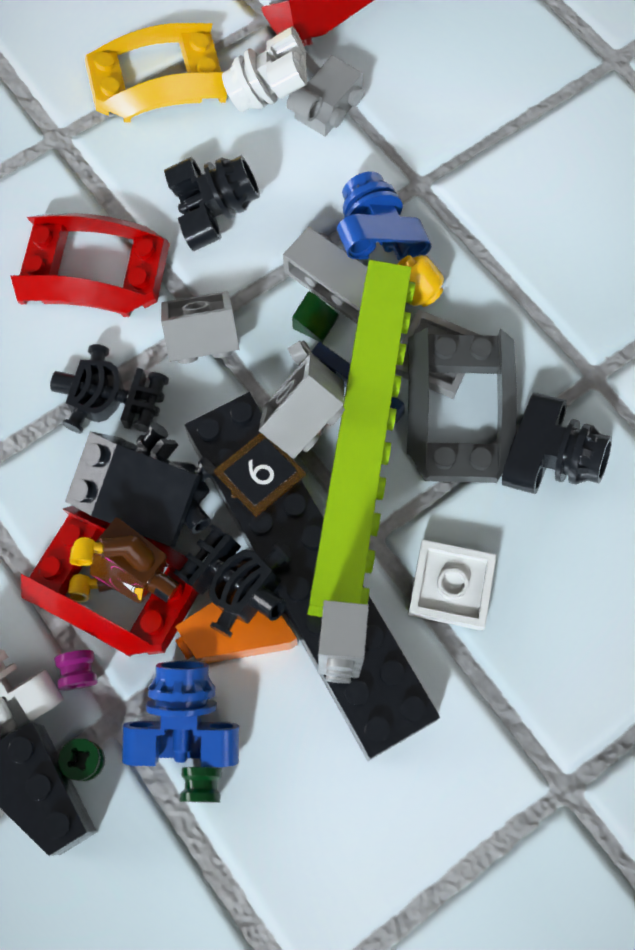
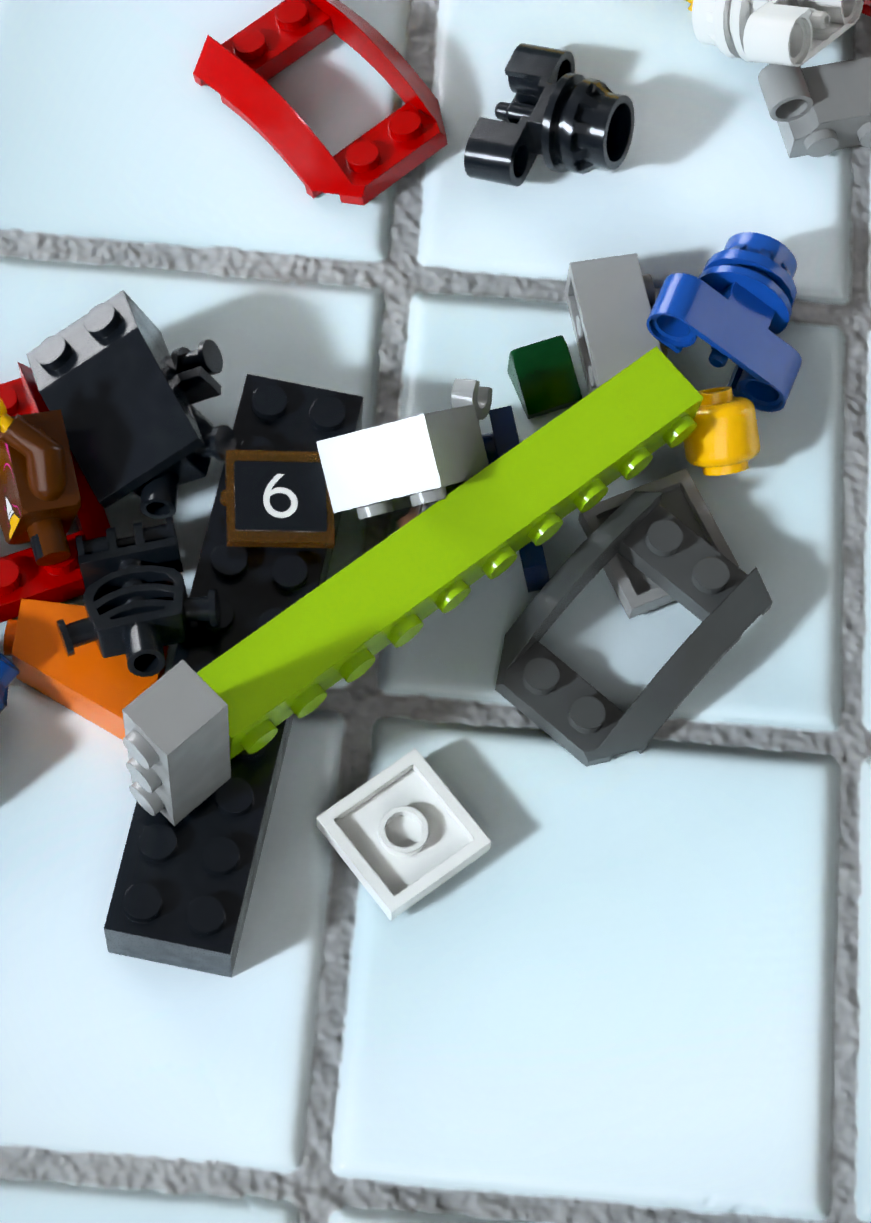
camera: 35 degrees right, 5 degrees down
black piece [50,344,169,434] -> none
light grey slope [161,291,239,364] -> none
black beam [502,392,612,494] -> none

